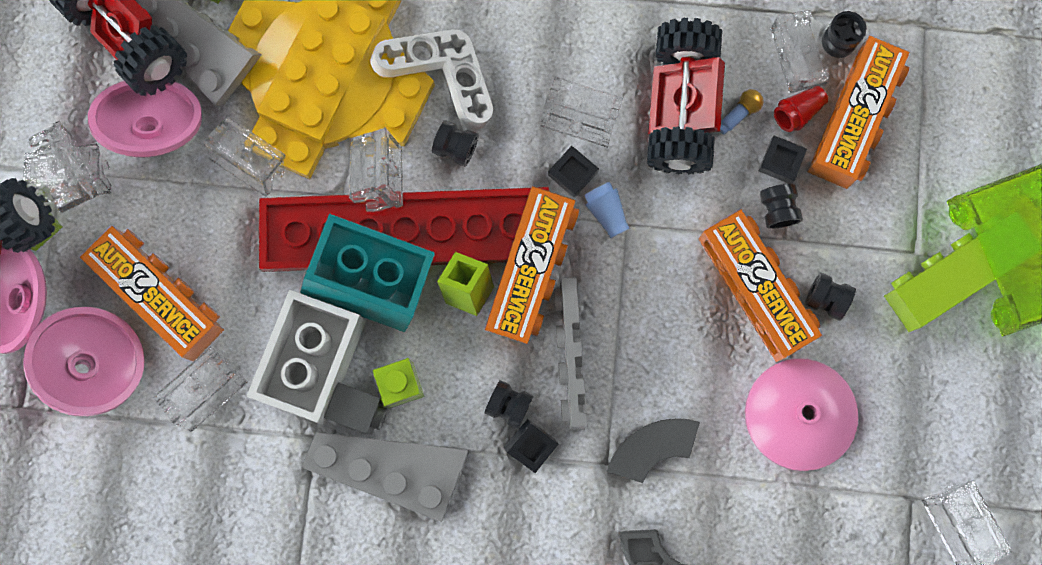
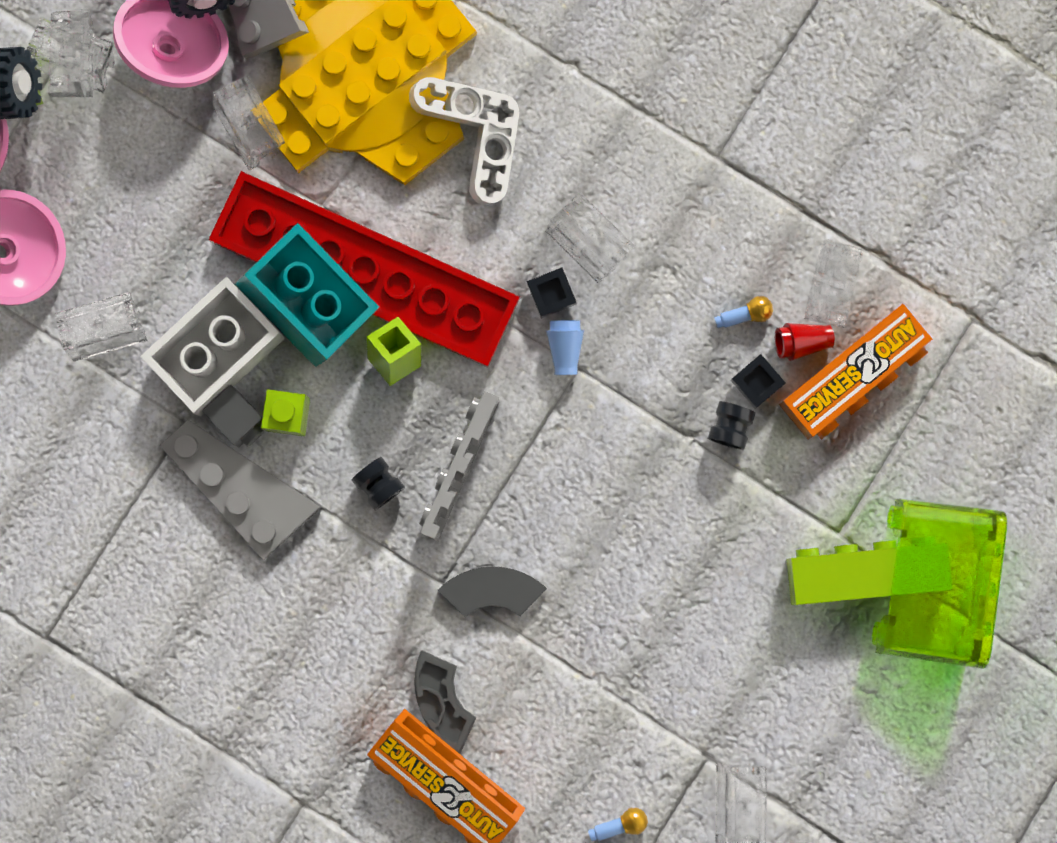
camera: 25 degrees right, 5 degrees up
brick [80,226,224,362] -> none
clear hinge [349,127,403,212] -> none
black wheel [432,120,479,167] -> none
brick [485,186,580,344] -> none
black plate [504,418,559,473] -> none
plate [647,18,725,175] -> none
brick [698,209,822,362] -> none
bright pink dish [745,359,858,471] -> none
black wheel [805,273,856,321] -> none
black wheel [821,11,867,58] -> none

